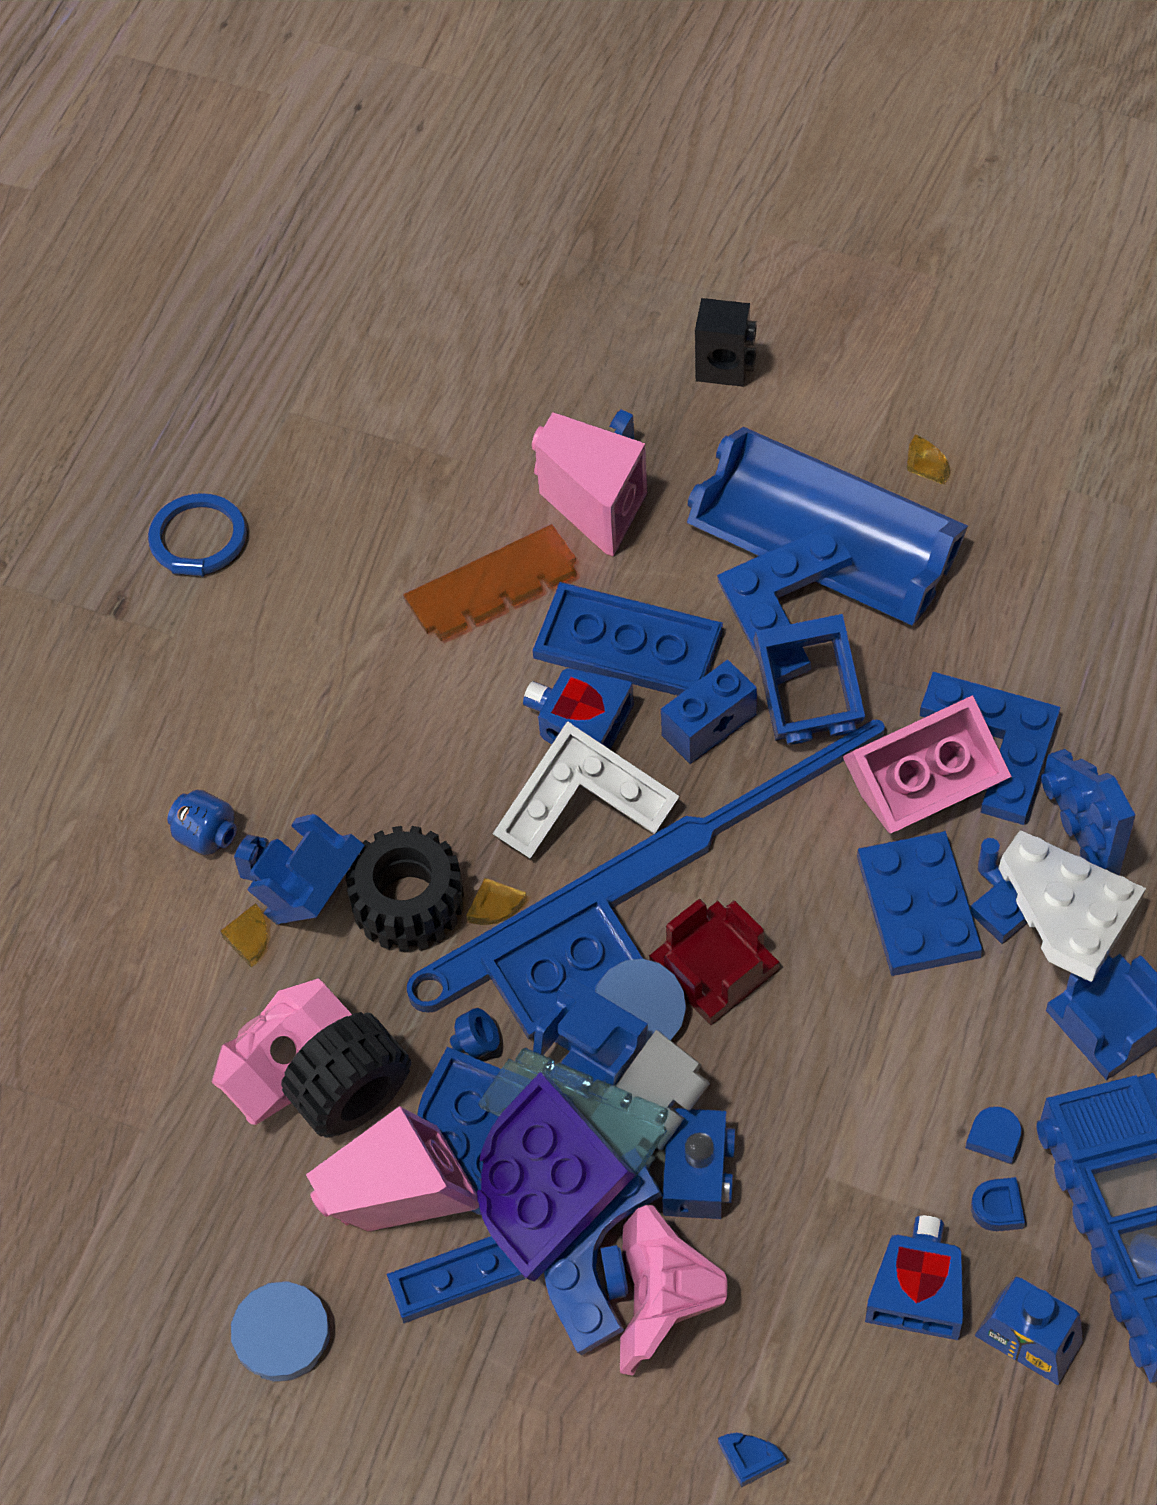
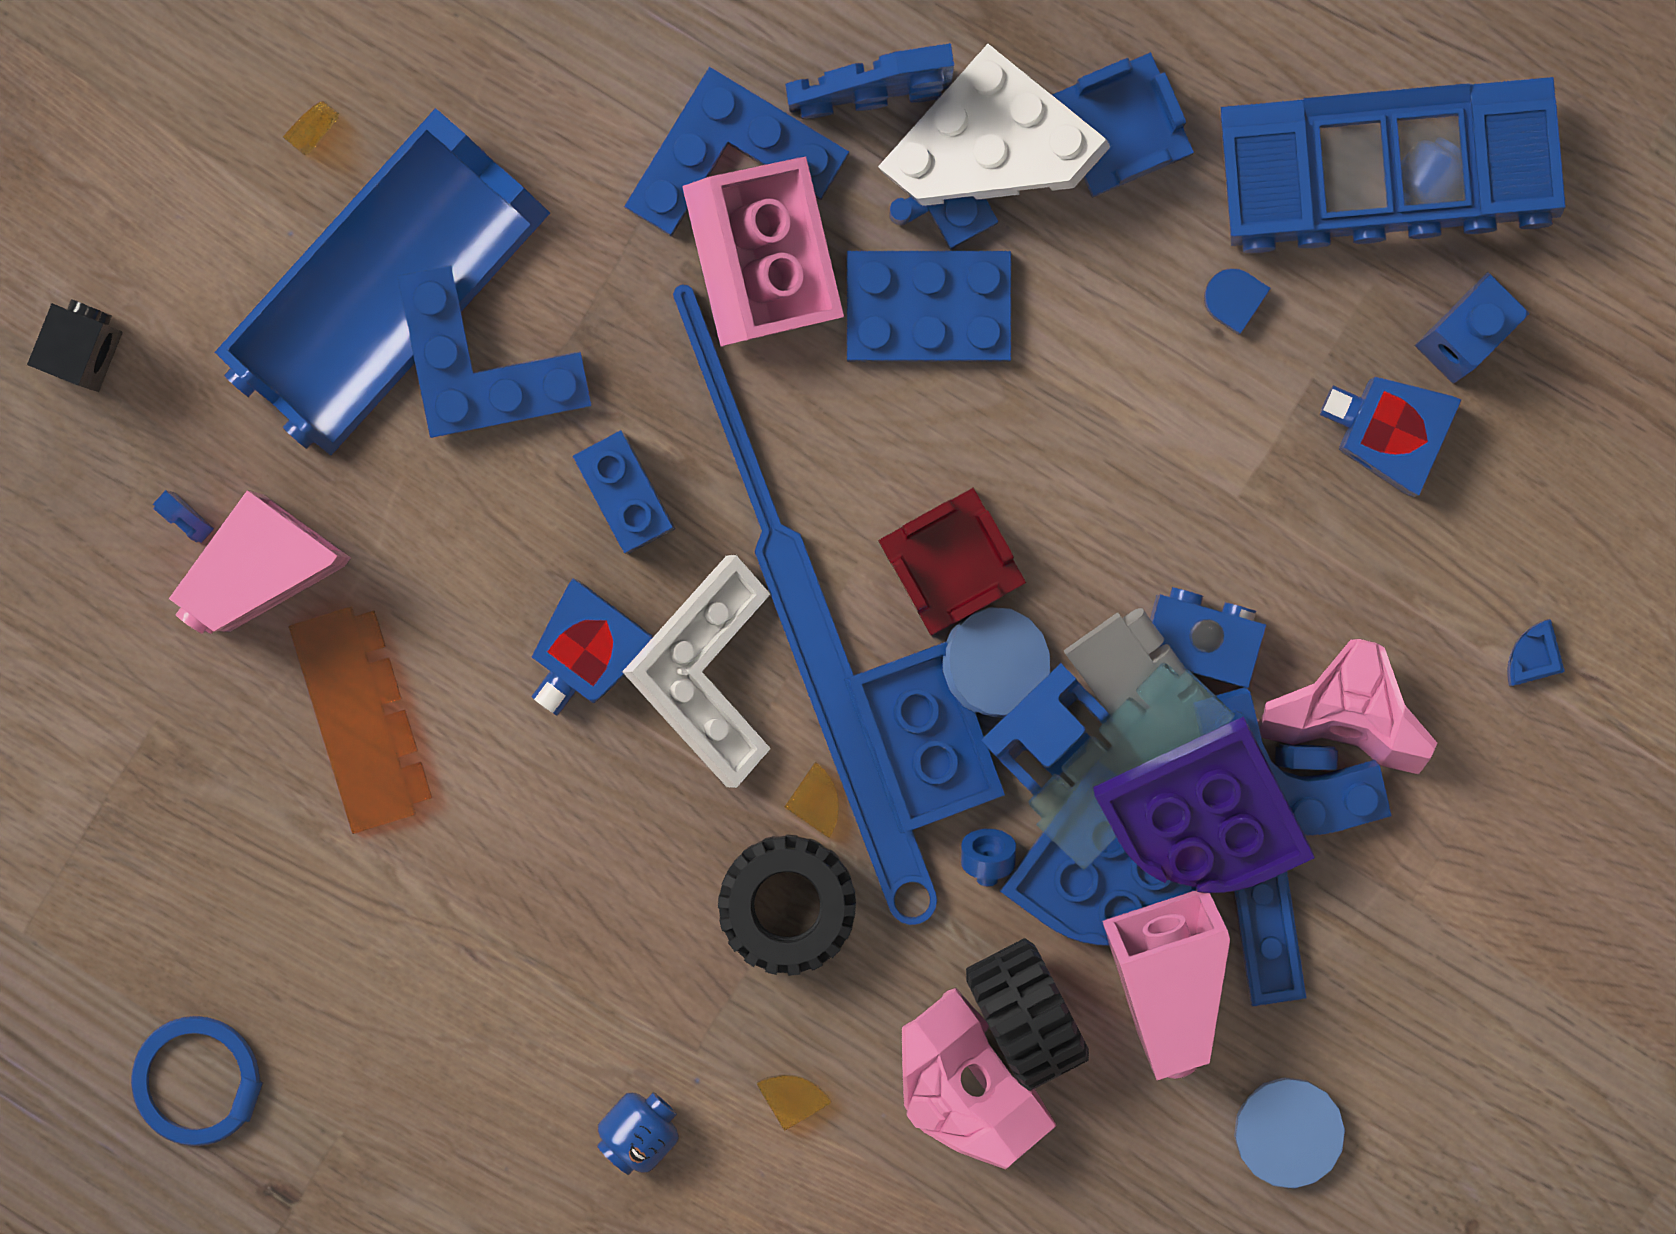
camera: 85 degrees left, 30 degrees up
blue tile [234,834,269,881] -> none
blue panel [247,814,365,924] -> none
blue tile [532,582,723,696] -> none
blue window [753,614,865,745] -> none
blue tile [971,1177,1025,1231] -> none

